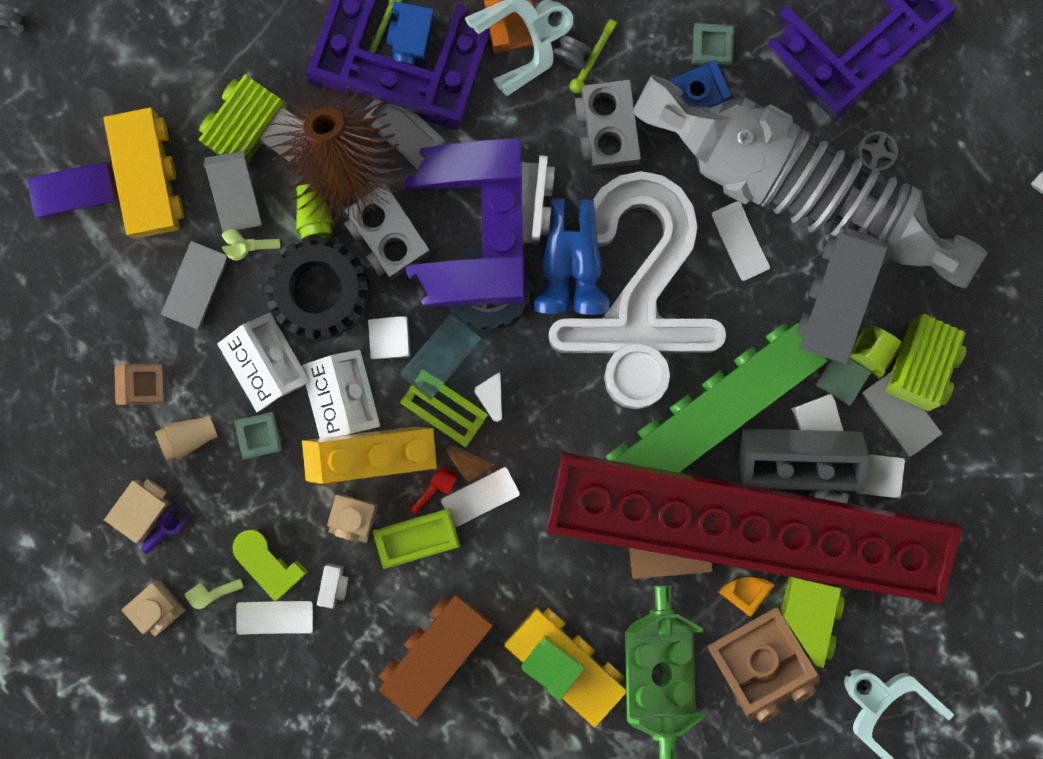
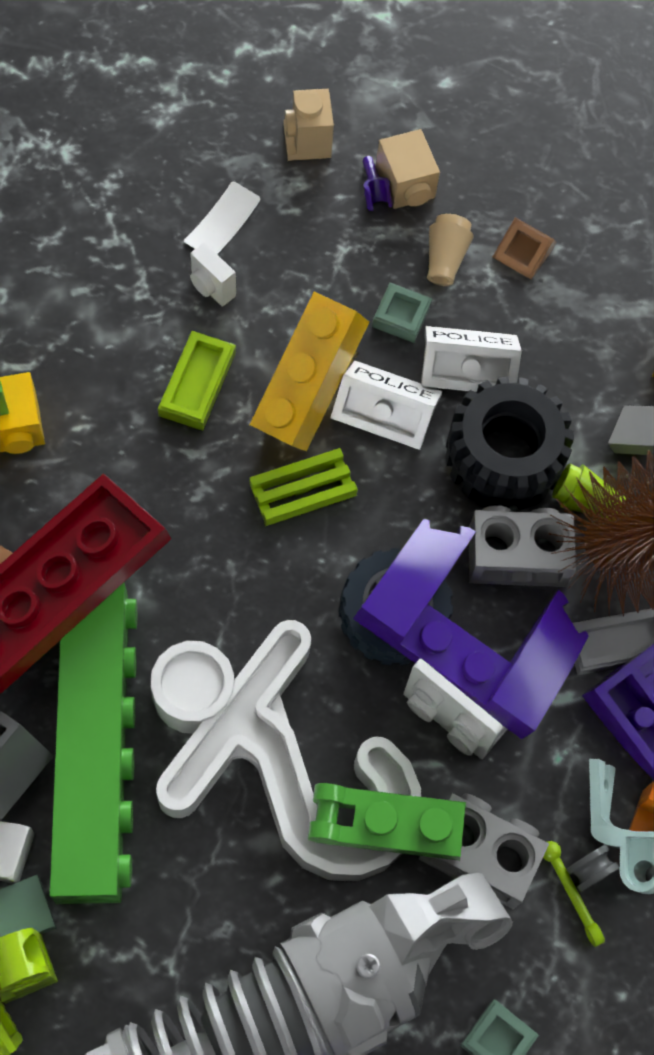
camera: 120 degrees right, 20 degrees down
light grey tile [161,241,229,330] -> none
yellowish green hand [185,579,244,609] -> none
yellowish green hand [222,229,280,261] -> none
lime leg [233,529,308,601] -> none
tan brick [327,494,378,543] -> none
white slope [368,316,411,360] -> none
dark orange brick [378,593,493,721] -> none
clear light blue plate [400,313,481,400] -> none
red hand [409,468,458,515] -> none
white sticker [441,467,520,527] -> none
clear orange slope [446,445,494,481] -> none
white slope [474,372,502,422] -> none
blue piece [534,199,610,315] -> none
blue brick [670,59,731,107] -> none
white sticker [712,201,770,281] -> none
dark grey brick [796,226,889,364] -> none
none -> bright green plate [308,783,466,861]

